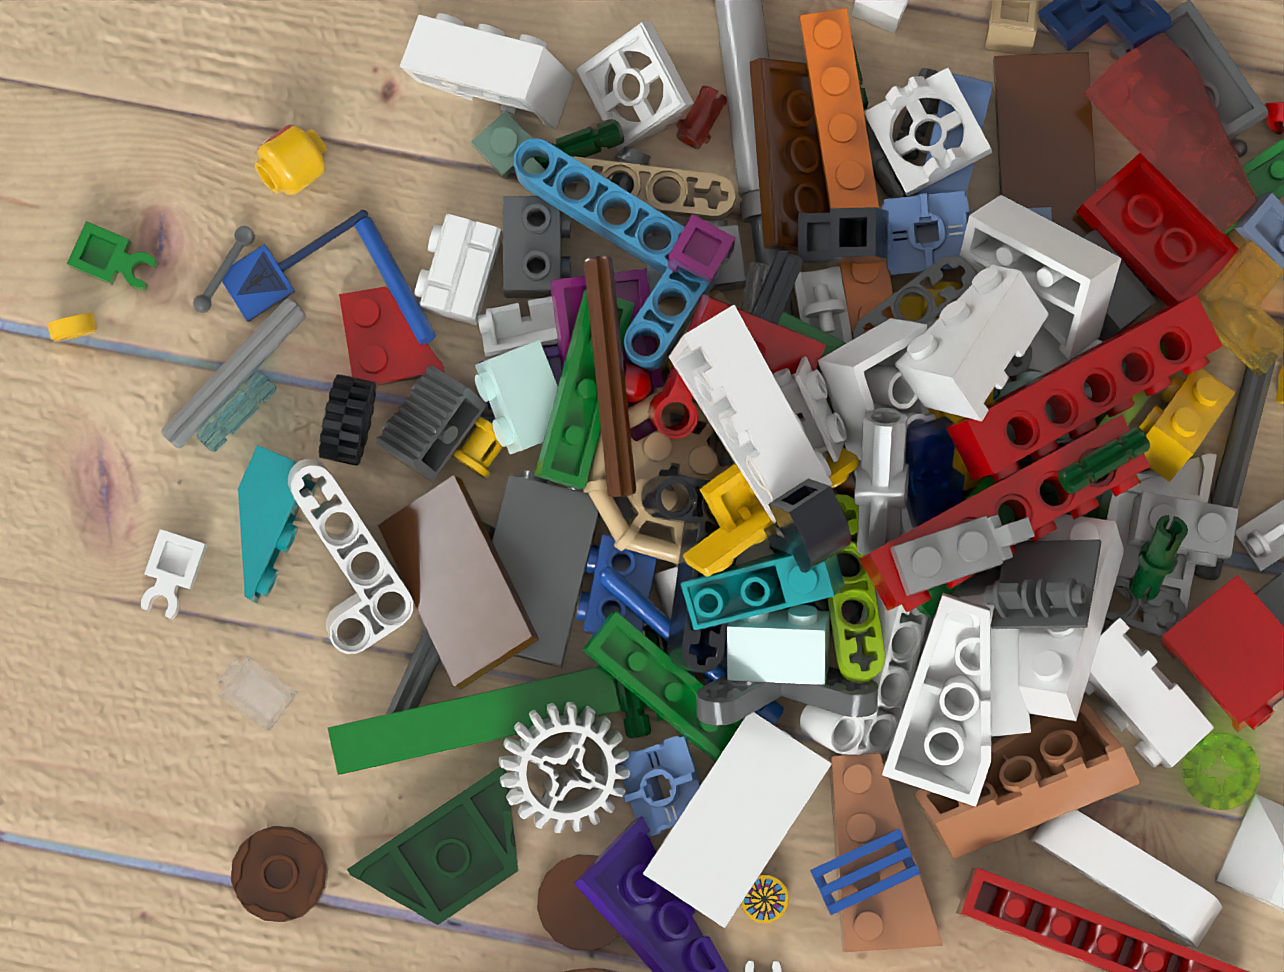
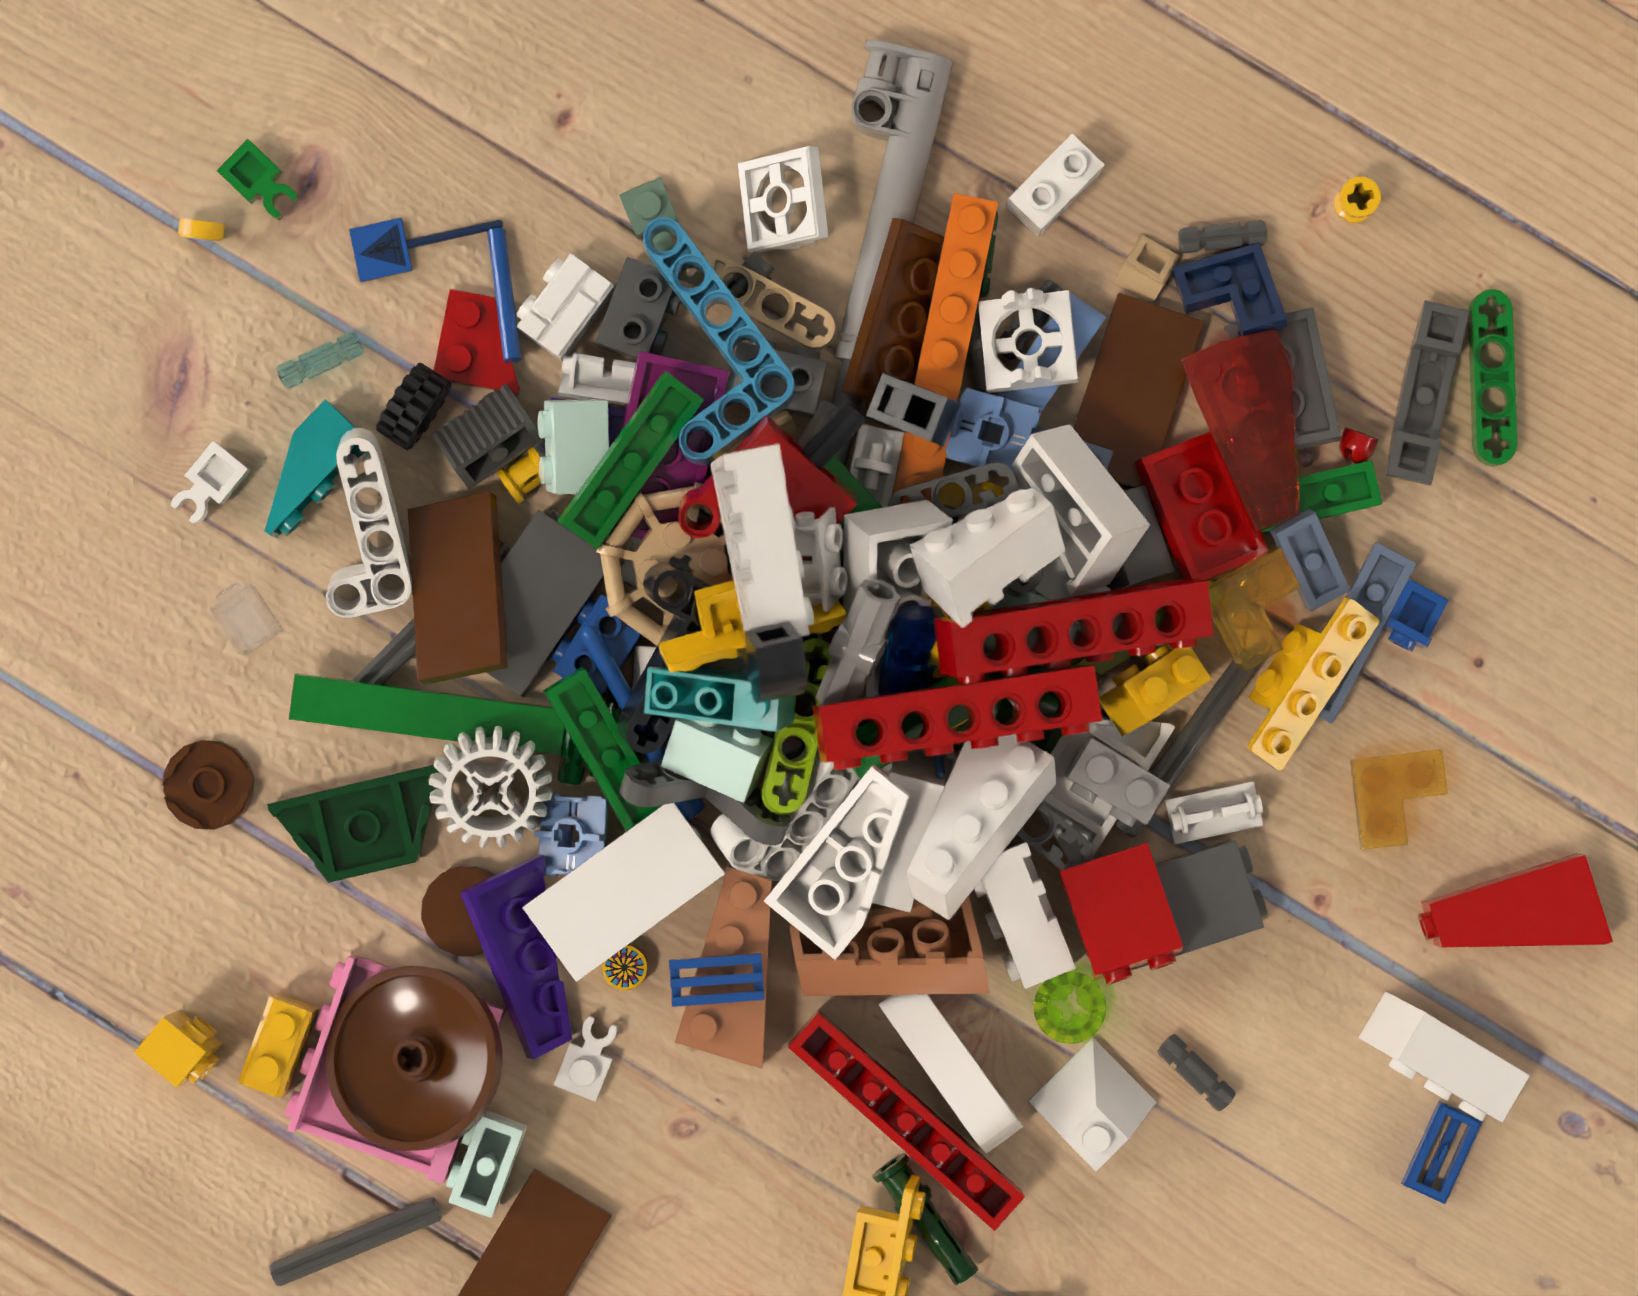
camera: 20 degrees right, 5 degrees up
light grey axle [161,298,306,448] -> none
dark grey hinge [193,226,255,313] -> none
yellow head [255,125,327,195] -> none
white wedge [400,13,575,129] -> none
dark green axle [534,119,625,170] -> none
reddish brown axle [584,255,636,497] -> none
red hinge [623,361,651,402] -> none
magenta panel [668,214,736,284] -> none
clear red pin [676,86,727,149] -> none
light grey hinge [890,515,1035,596] -> none
dark grey hinge [985,539,1102,629] -> none
dark green axle [1057,427,1150,494] -> none
dark green pin [1129,515,1188,600] -> none

